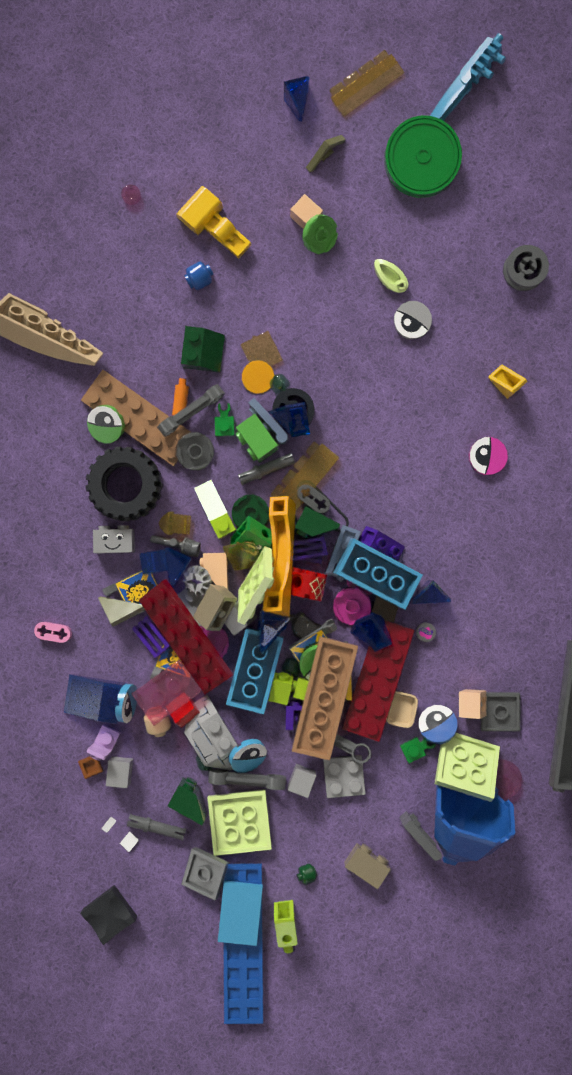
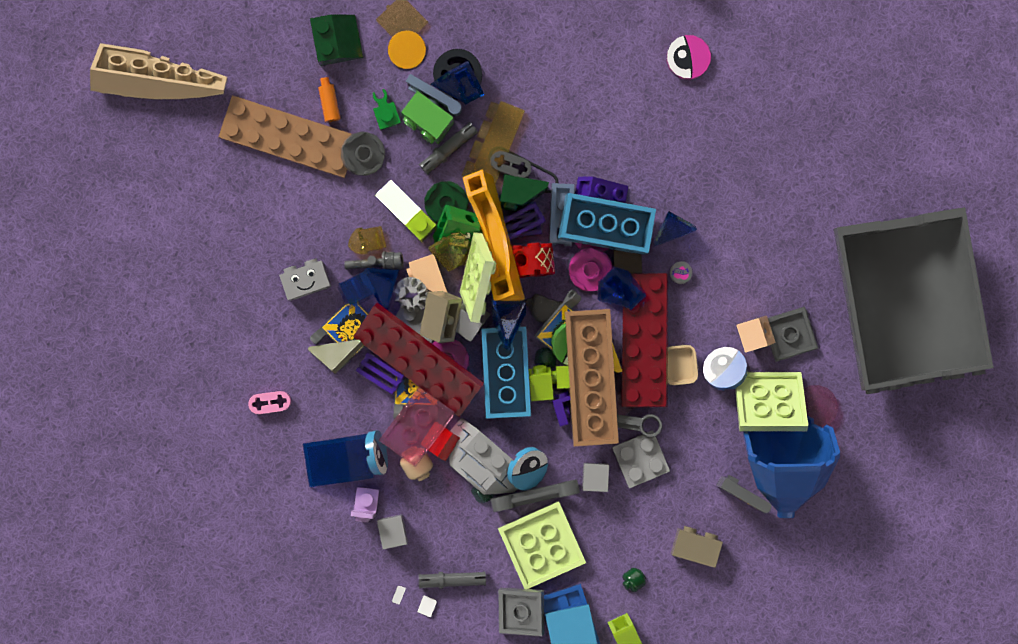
camera: 20 degrees left, 0 degrees up
dark orange tile [78,756,104,779] -> none
black tyre [86,446,163,521] -> none
tile [87,405,125,443] -> none
dark grey piece [157,384,225,437] -> none
dark green slope [168,777,207,825] -> none
clear green piece [269,374,290,394] -> none
green plate [400,737,436,763] -> none

